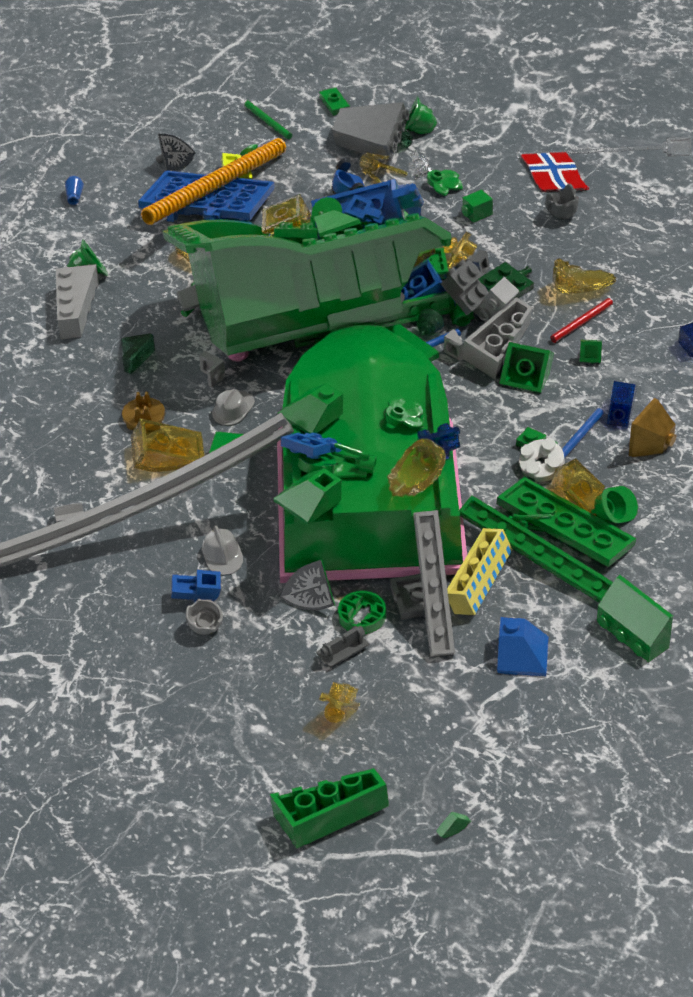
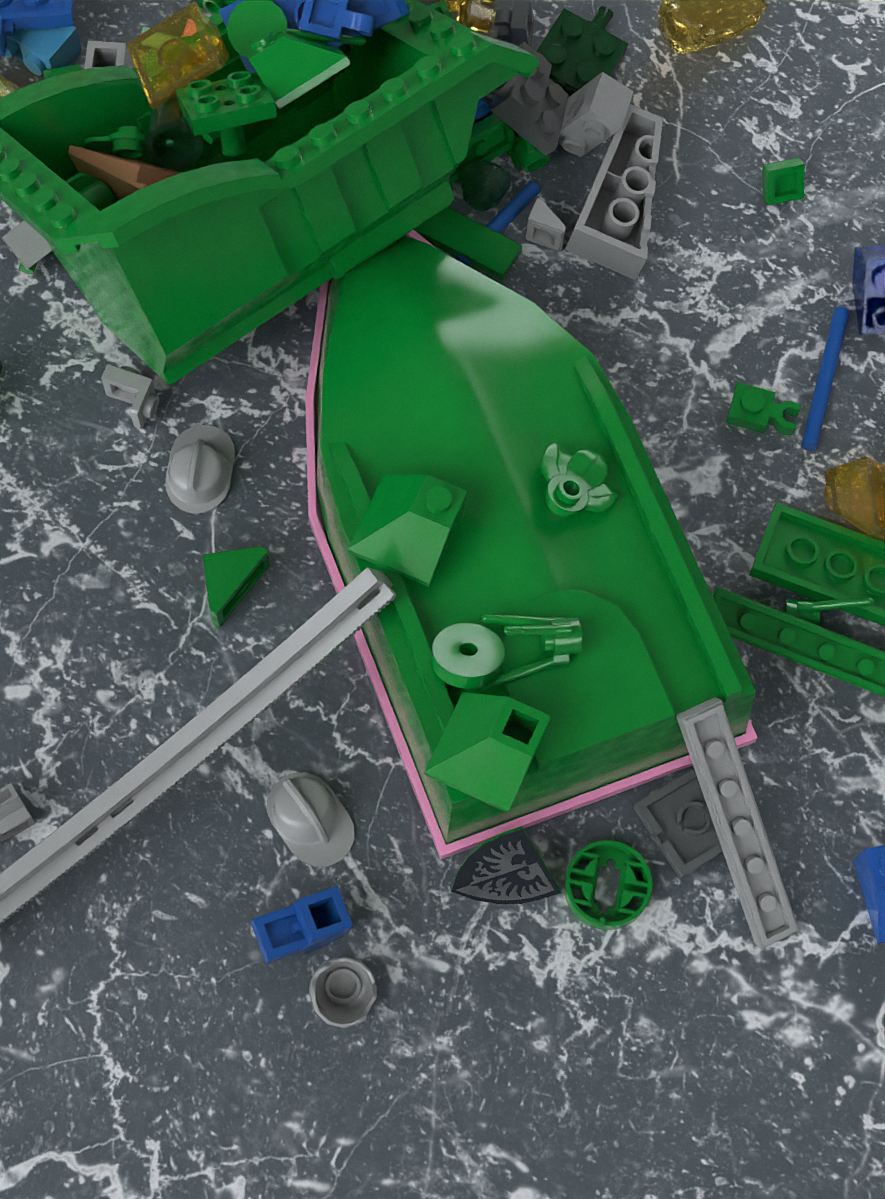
camera: 25 degrees left, 25 degrees up
pearl gold plate [122,391,165,430] -> none
clear yellow slope [131,418,205,472] -> none
blue plate [281,433,341,458] -> none
dark grey hinge [316,626,370,668] -> none
clear yellow hips [319,682,360,723] -> none
clear yellow hair [387,439,446,497] -> none
clear blue hips [417,423,460,460] -> none
light yellow brick [447,528,512,615] -> none
green slope [499,342,554,393] -> none
white plate [519,438,565,482] -> none
red bar [550,298,613,343] -> none

